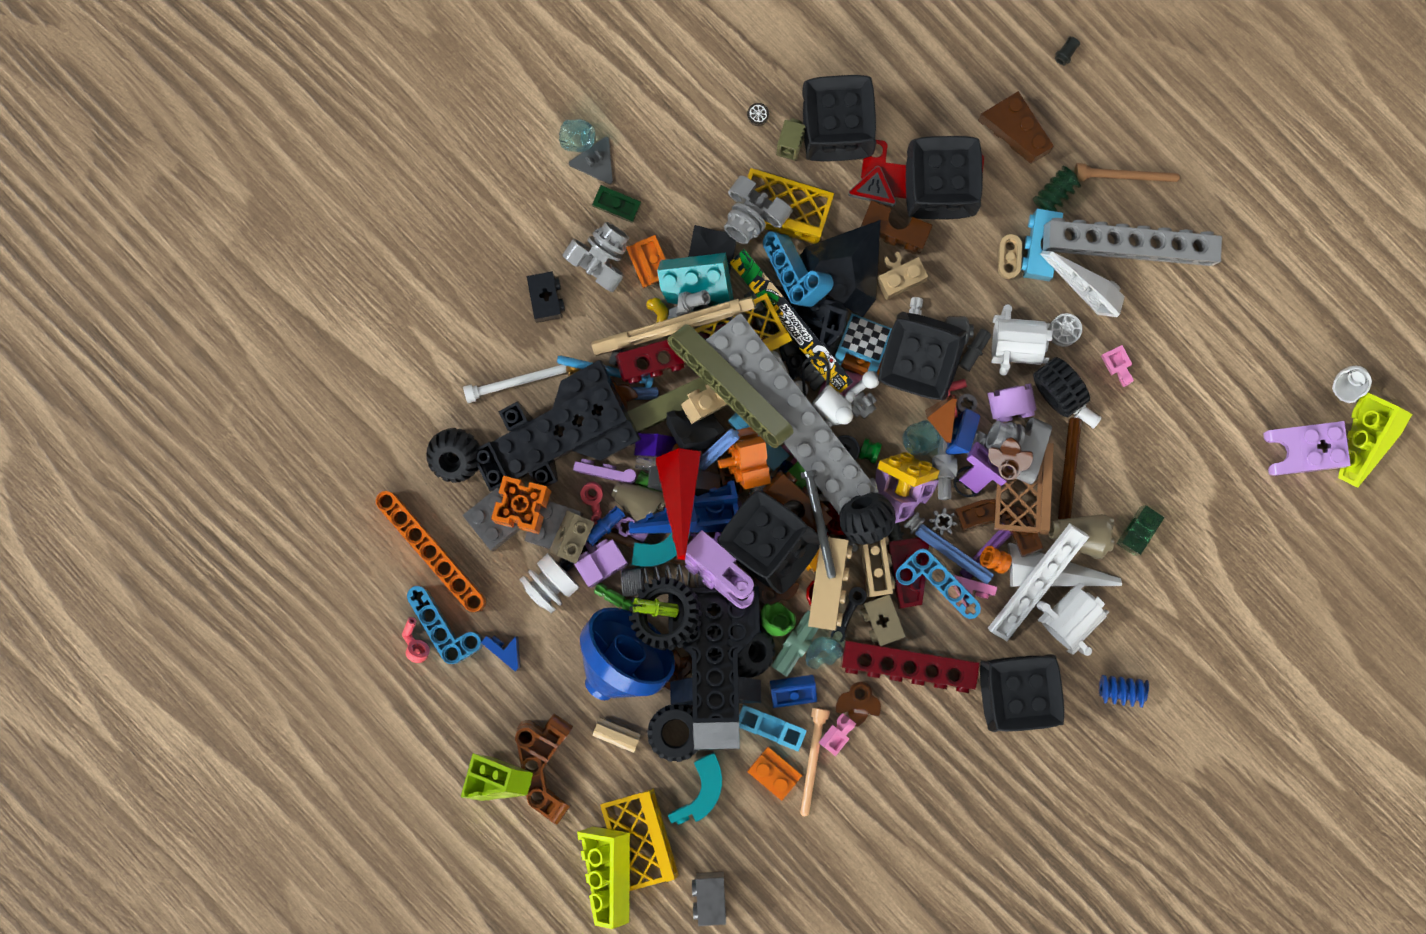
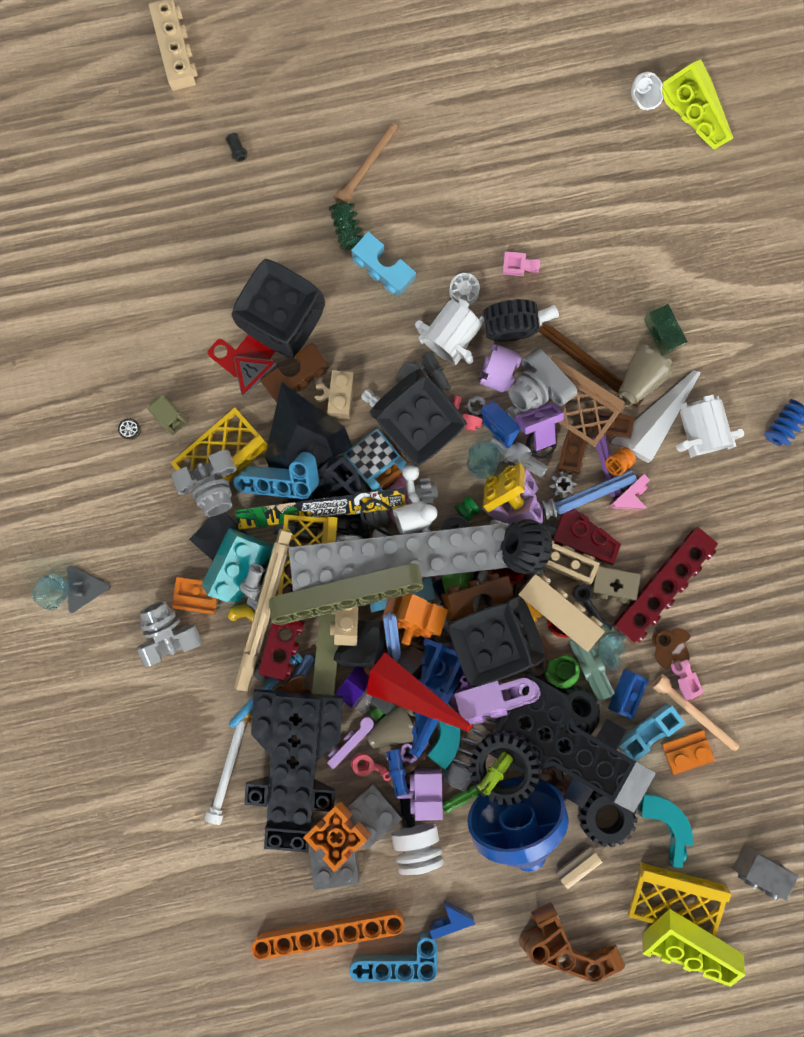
camera: 60 degrees left, 0 degrees up
coral plate [402,617,430,663] -> none
black wheel [426,428,481,483] -> none
lime wedge [461,753,533,801] -> none
black brick [526,271,565,323] -> none
dark tan brick [549,510,594,564] -> none
dark green plate [592,185,641,223] -> none
dark grey bar [801,470,836,579] -> none
black piece [802,75,876,162] -> none
dark azure beam [896,549,981,619] -> none
dark orange slope [925,395,957,443] -> none
reddish brown wedge [978,91,1054,164] -> none
black piece [980,654,1064,732] -> none
plate [988,437,1033,480] -> none
white tile [988,523,1089,641] -> none
tan plate [998,234,1022,279] -> none
white wedge [1040,251,1125,317] -> none
light grey brick [1043,218,1222,266] -> none
lavender brick [1263,421,1351,476] -> none

